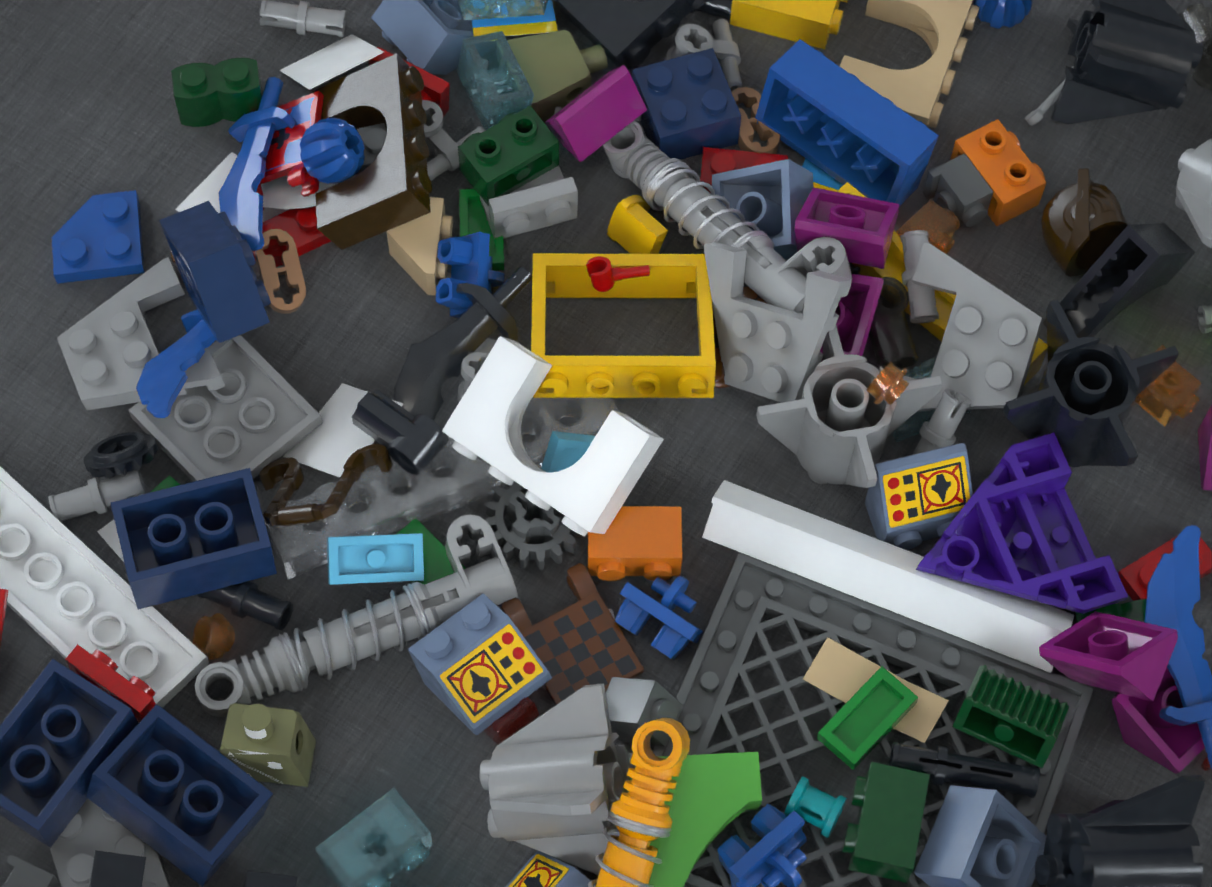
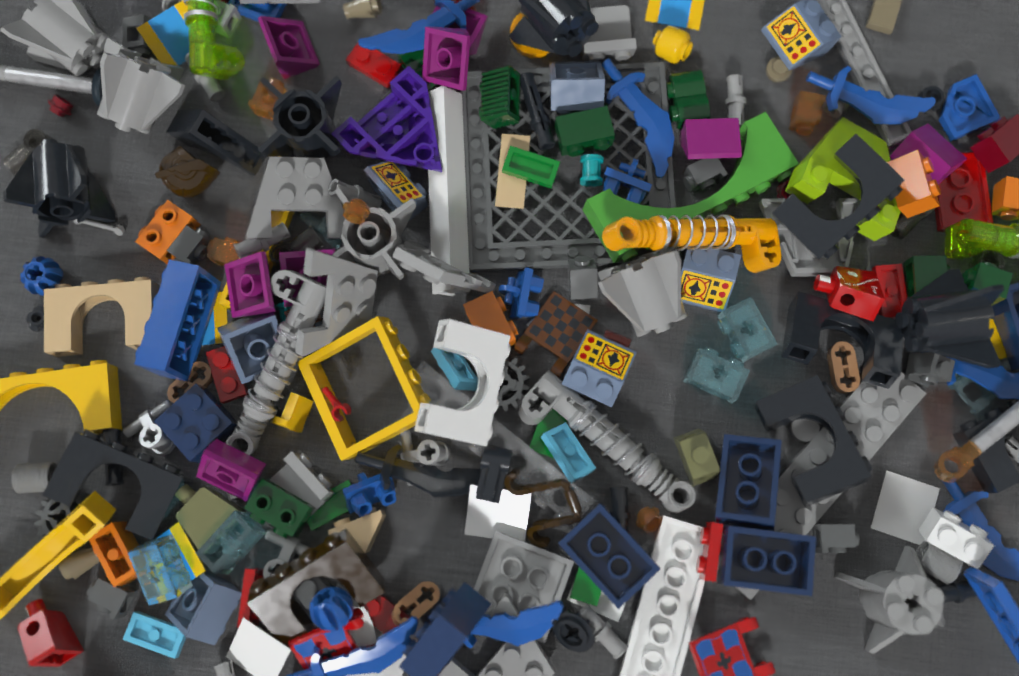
camera: 110 degrees left, 15 degrees up
none -> light grey wing [392,239,496,293]

